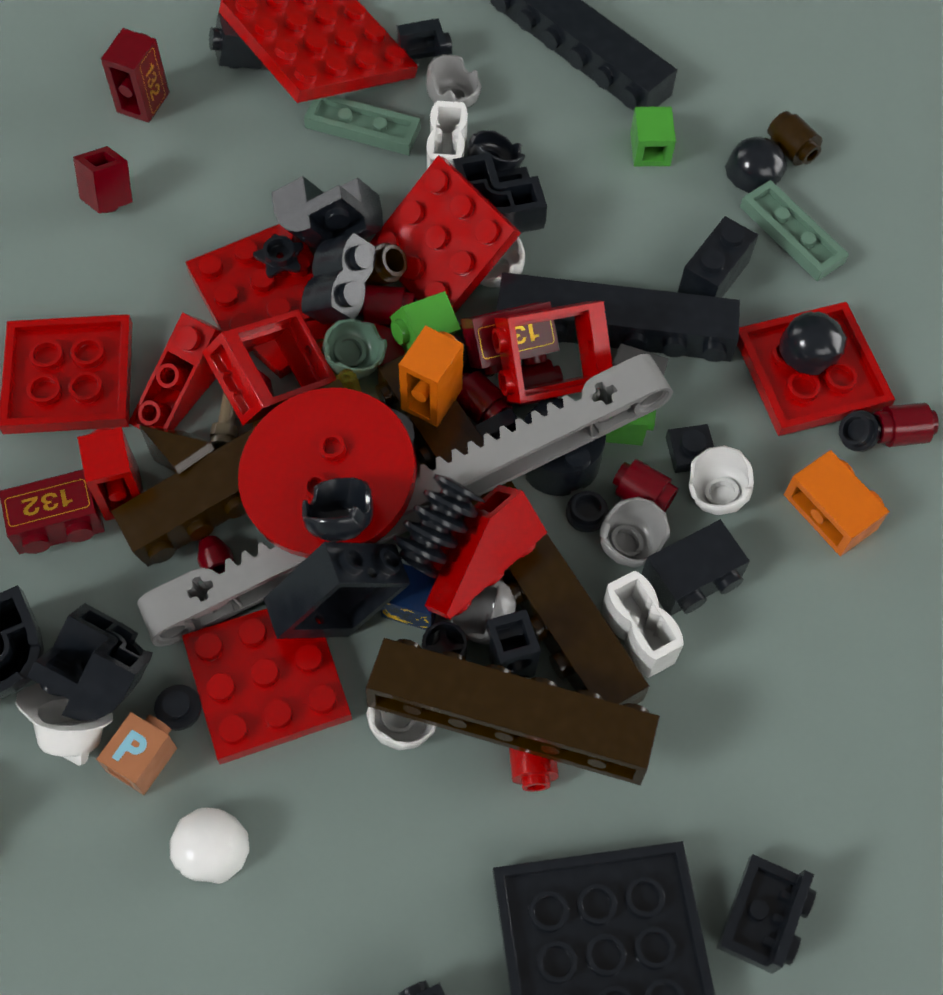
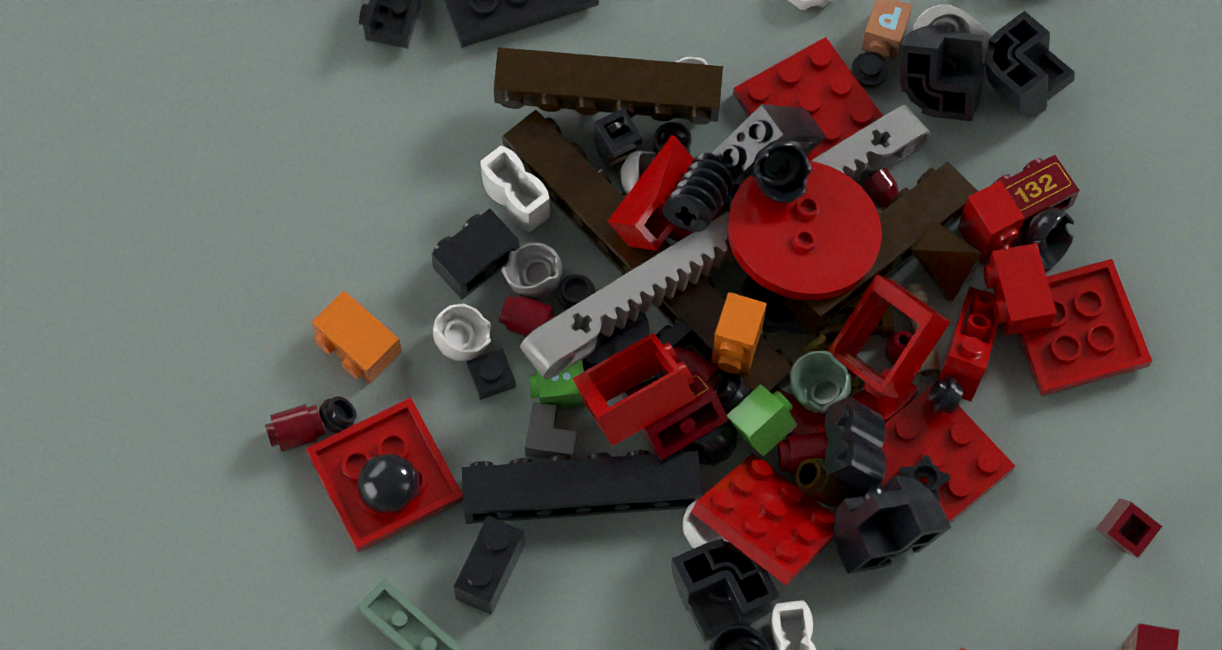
camera: 170 degrees right, 5 degrees up
none -> black plate [928,376,963,414]
none -> red brick [983,243,1057,336]
none -> black hair [1022,207,1074,269]

